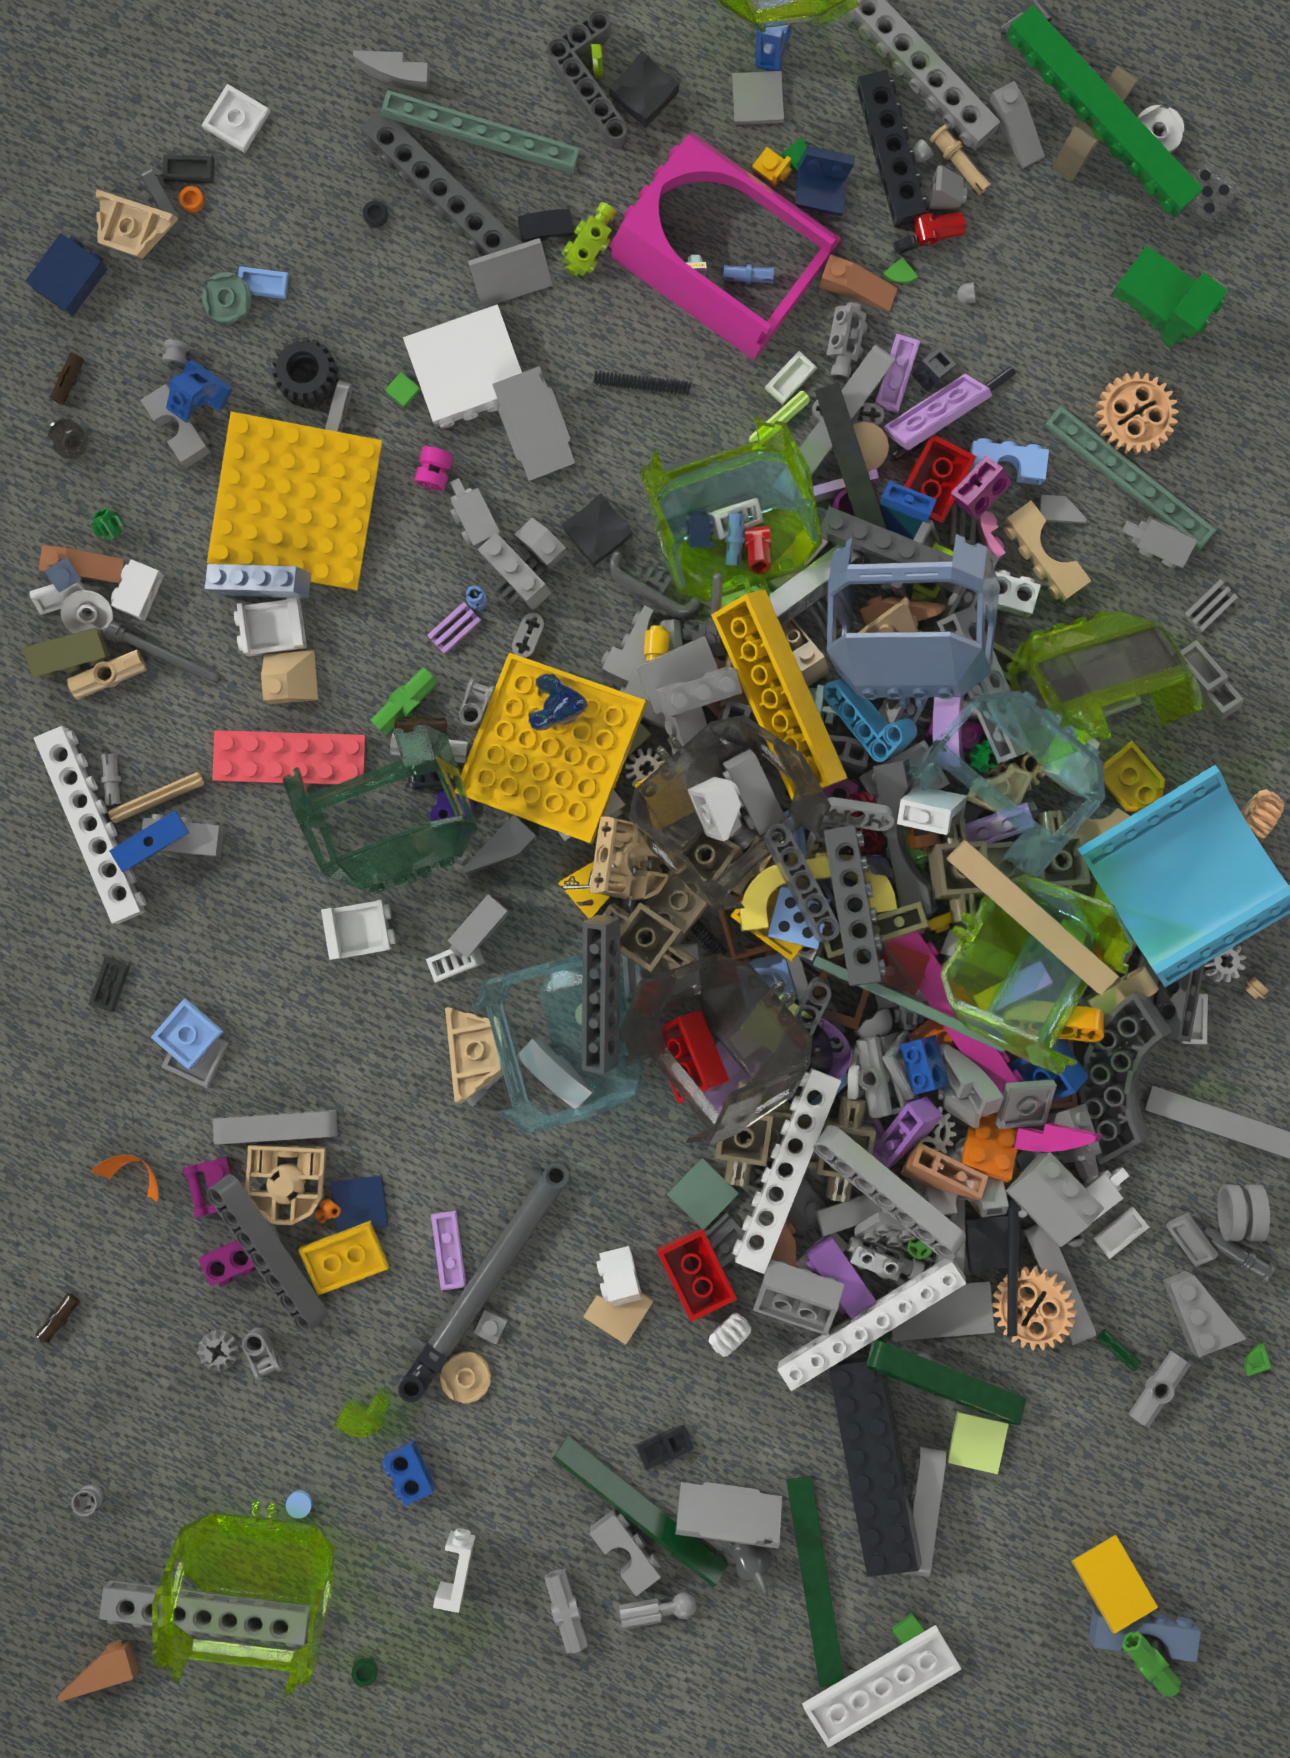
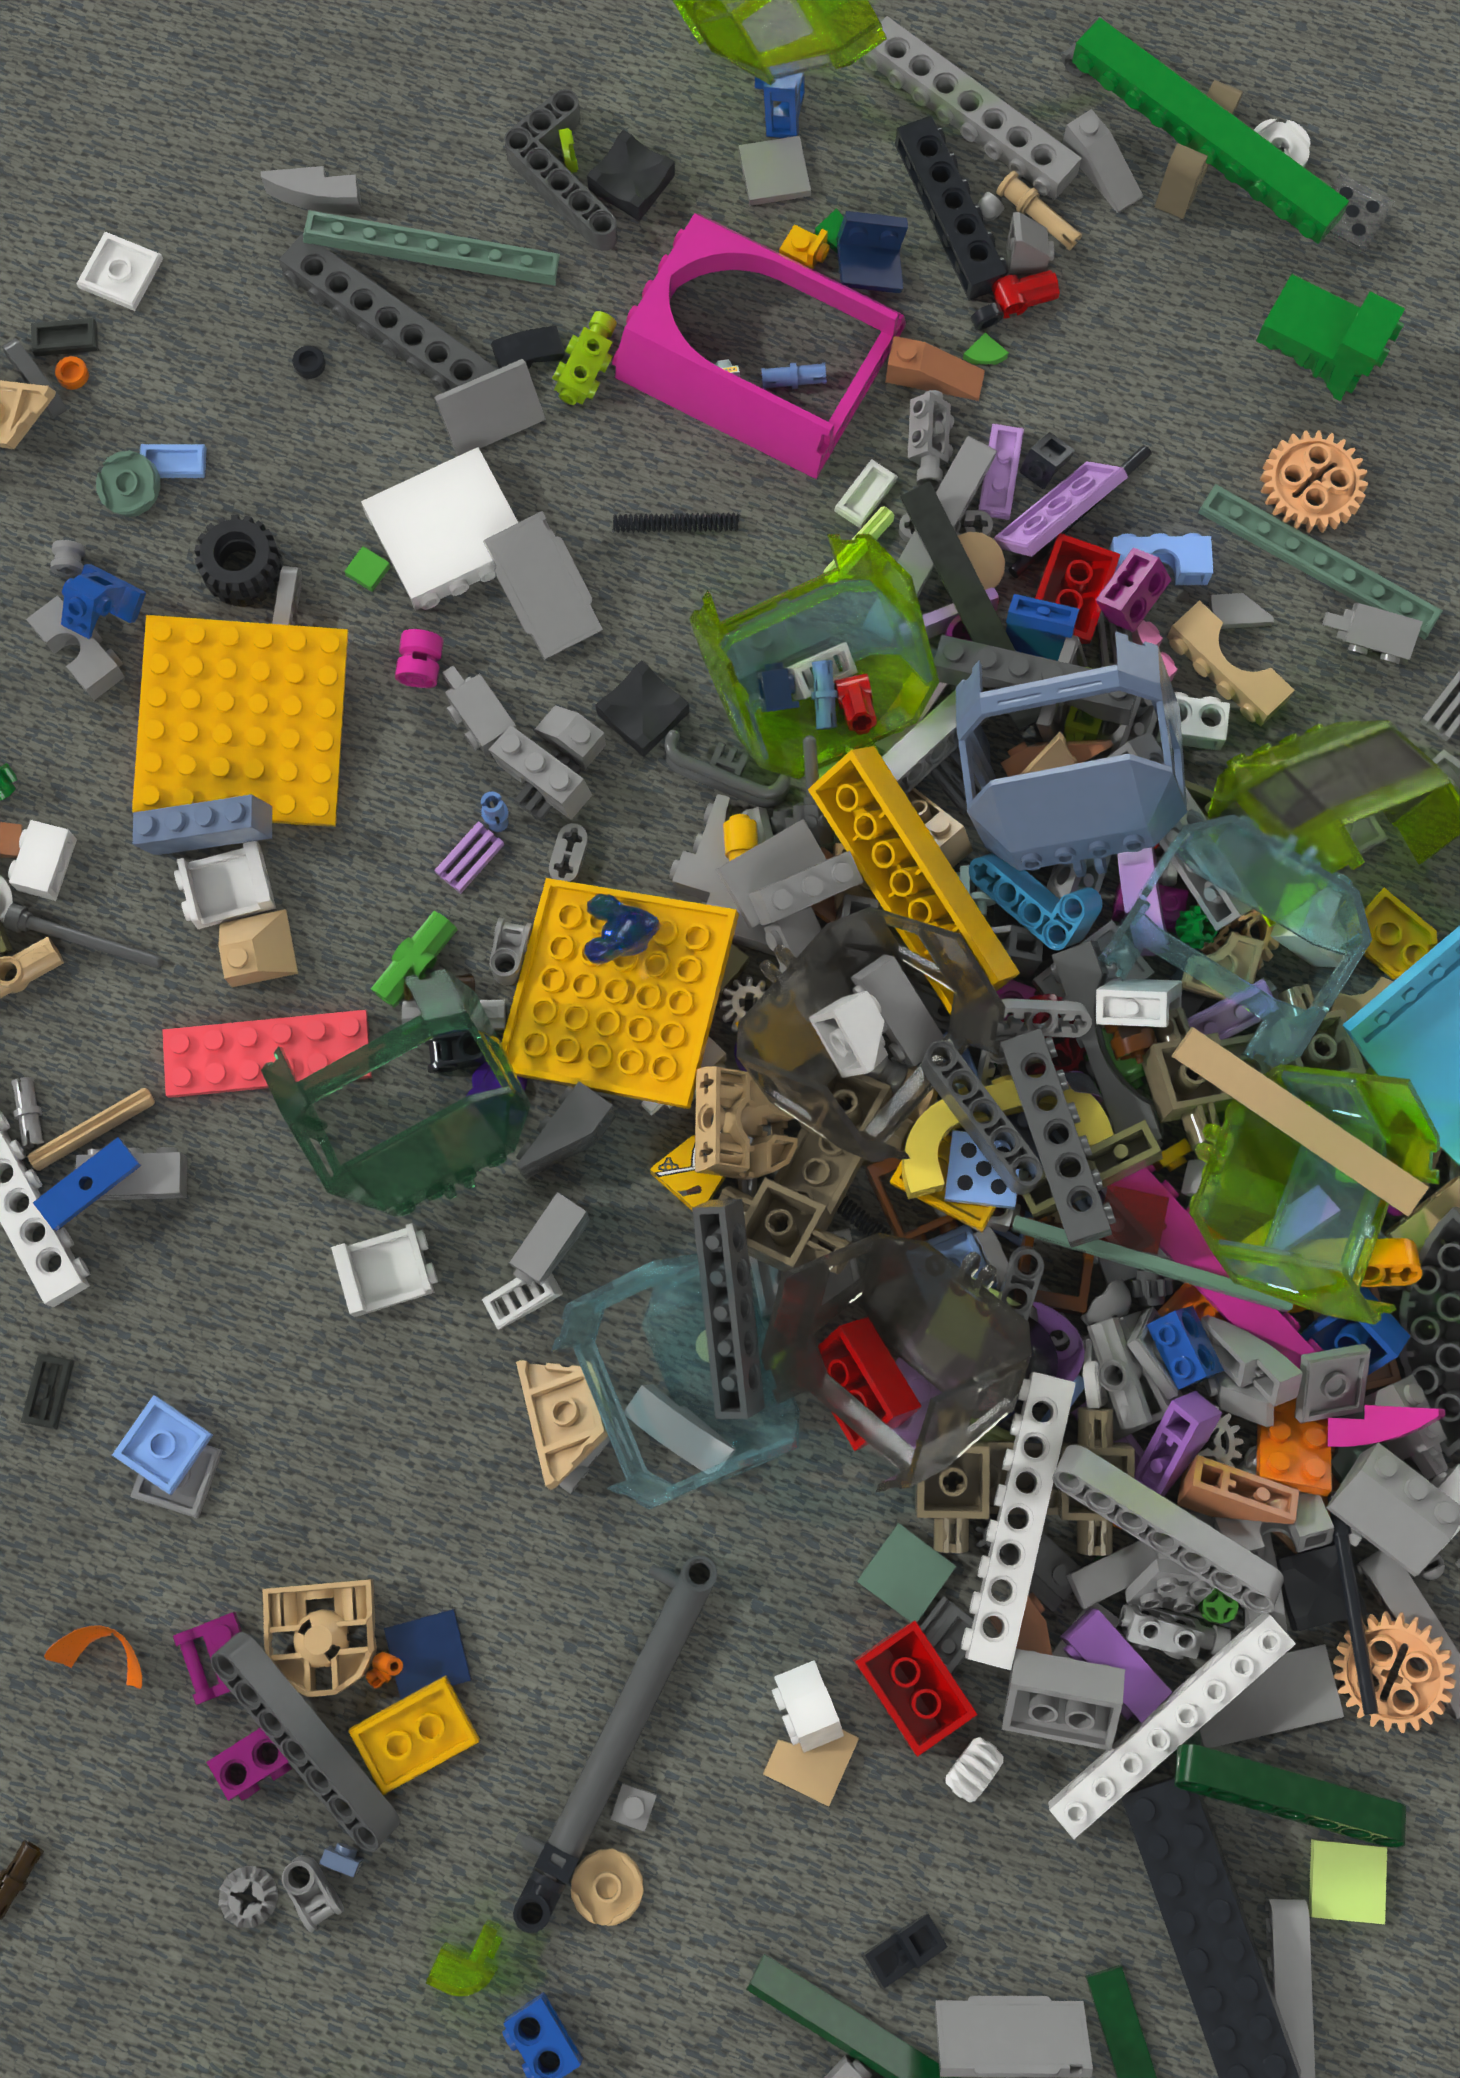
camera: 10 degrees left, 10 degrees down
light grey beam [212,1110,338,1144] -> none
lavender tile [431,1210,467,1291] -> none
light grey hinge [957,282,976,304] -> none
none -> sand blue plate [319,1843,364,1877]

